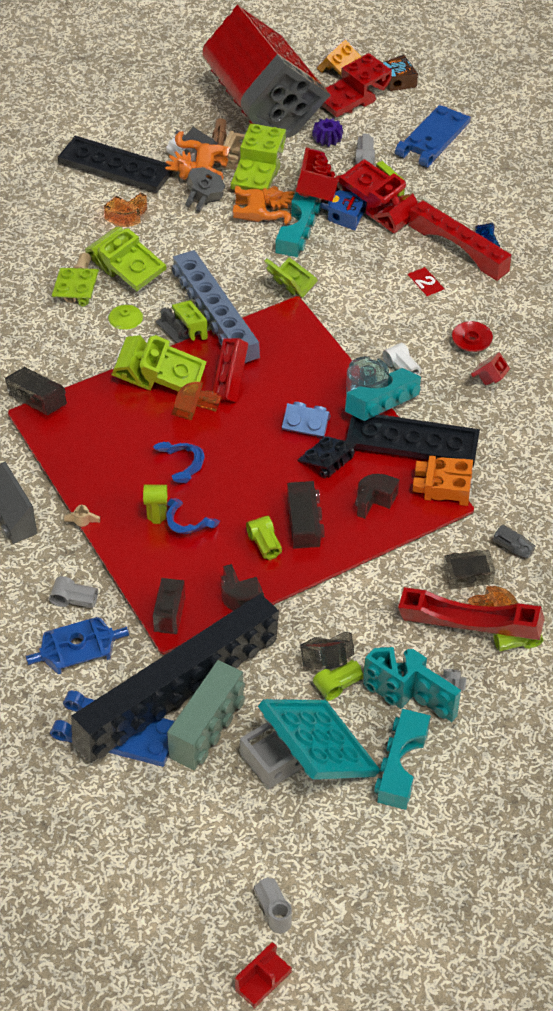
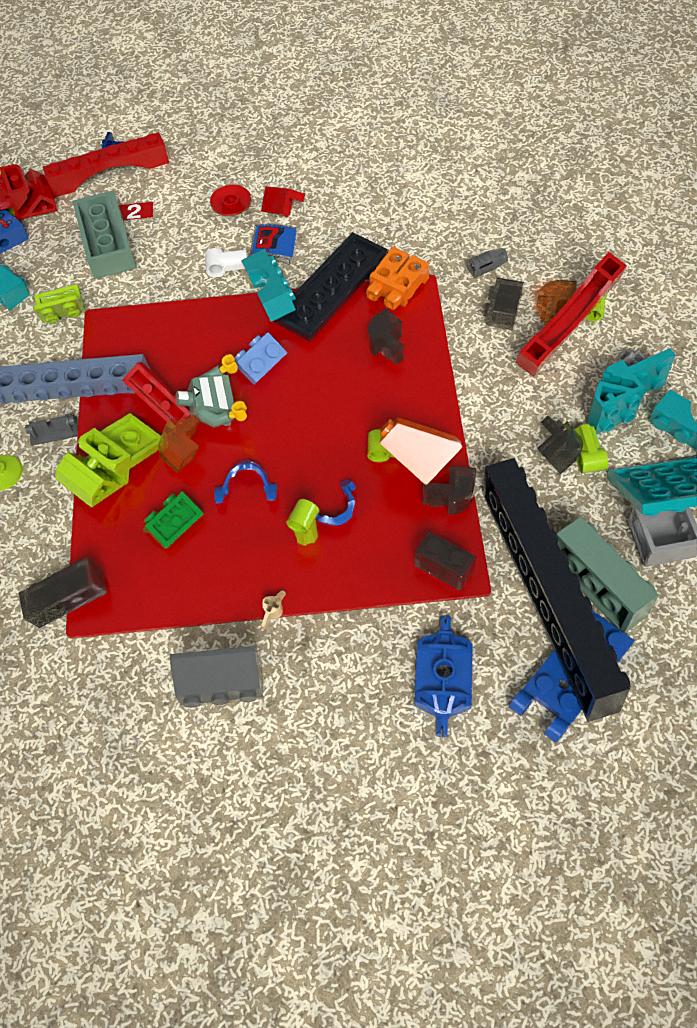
camera: 60 degrees left, 10 degrees up
light grey piece [49,576,98,608] -> none
lime hinge [172,300,208,341] -> none
clear smoke brick [287,481,325,549] -> none
black hinge [297,436,356,478] -> none
clear light blue brick [346,356,389,392] -> none
none -> sand green brick [72,190,136,279]
none -> green bracket [143,491,204,550]
none -> torso [175,354,247,428]
none -> slope [249,224,299,265]
none -> slope [380,417,462,485]

